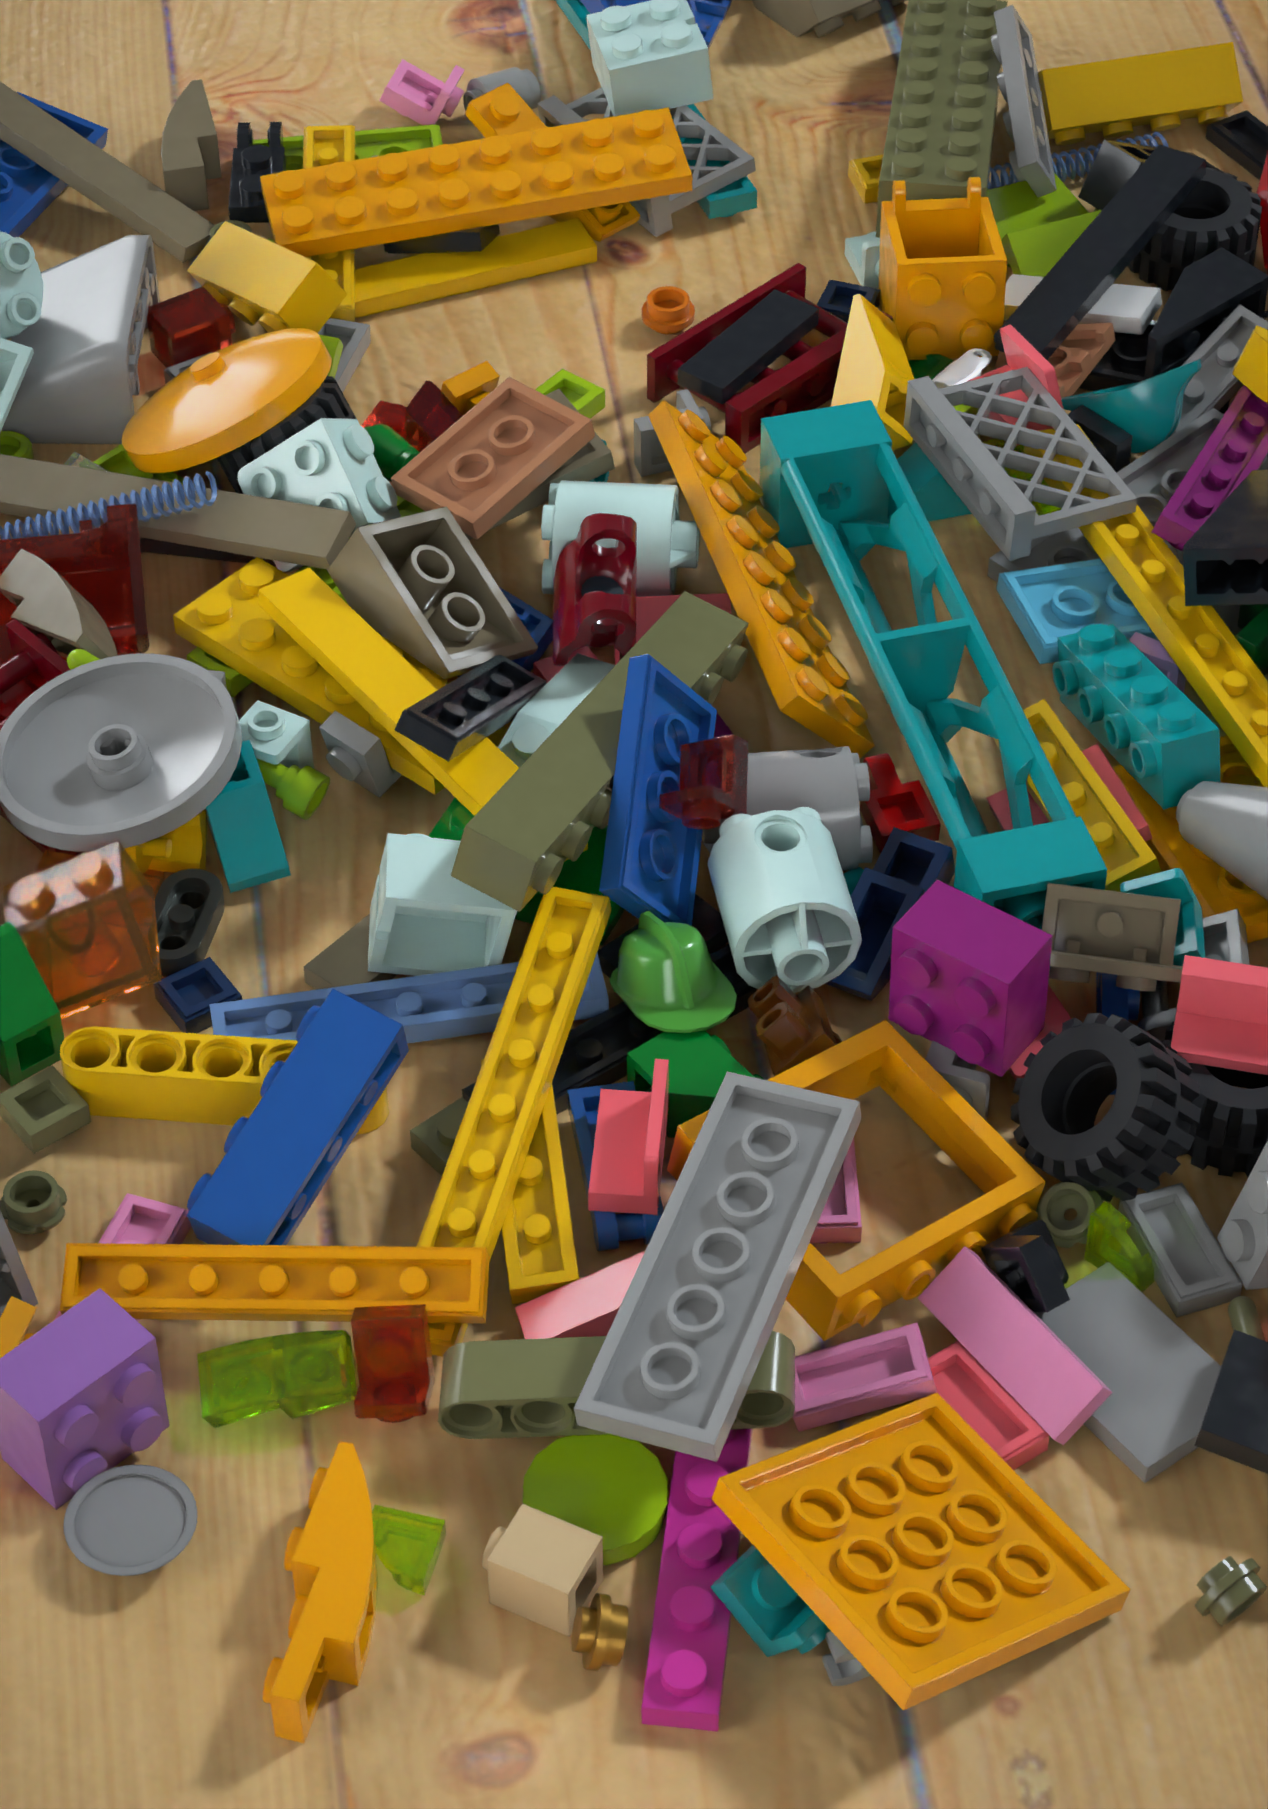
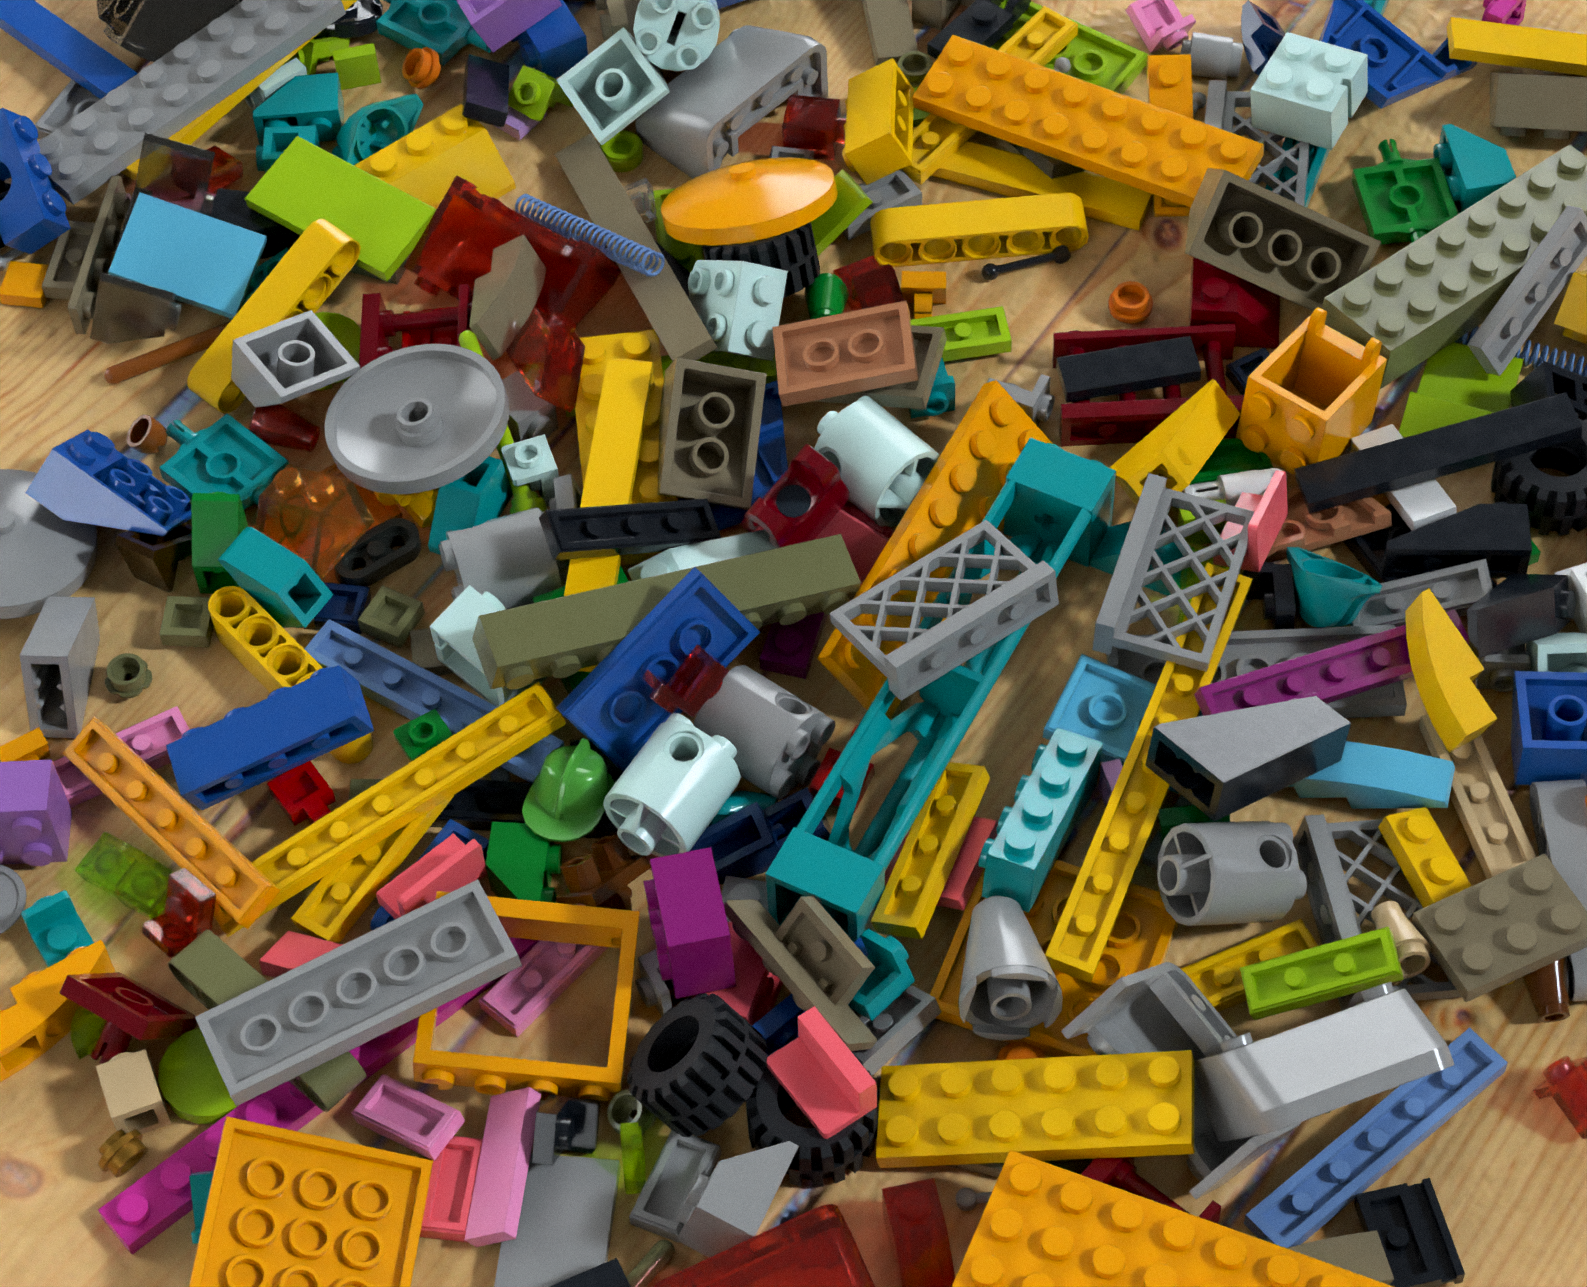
camera: 45 degrees right, 10 degrees up
none -> teal bracket [21,890,94,967]
none -> dark red tile [59,972,197,1064]
none -> teal slope [218,527,333,628]
none -> red plate [267,761,336,826]
none -> olive plate [358,585,425,648]
none -> green bracket [393,709,453,762]
none -> light grey cylinder [438,507,570,609]
none -> clear red slope [506,308,585,413]
none -> light grey fence [830,520,1059,701]
none -> yellow beam [870,193,1089,267]
none -> black hinge [981,245,1071,280]
none -> dark tan slope [1185,168,1381,311]
none -> dark red slope [1189,257,1280,349]
none -> slope [1241,0,1285,76]
none -> green plate [1351,139,1458,245]
none -> teal slope [1433,124,1516,213]

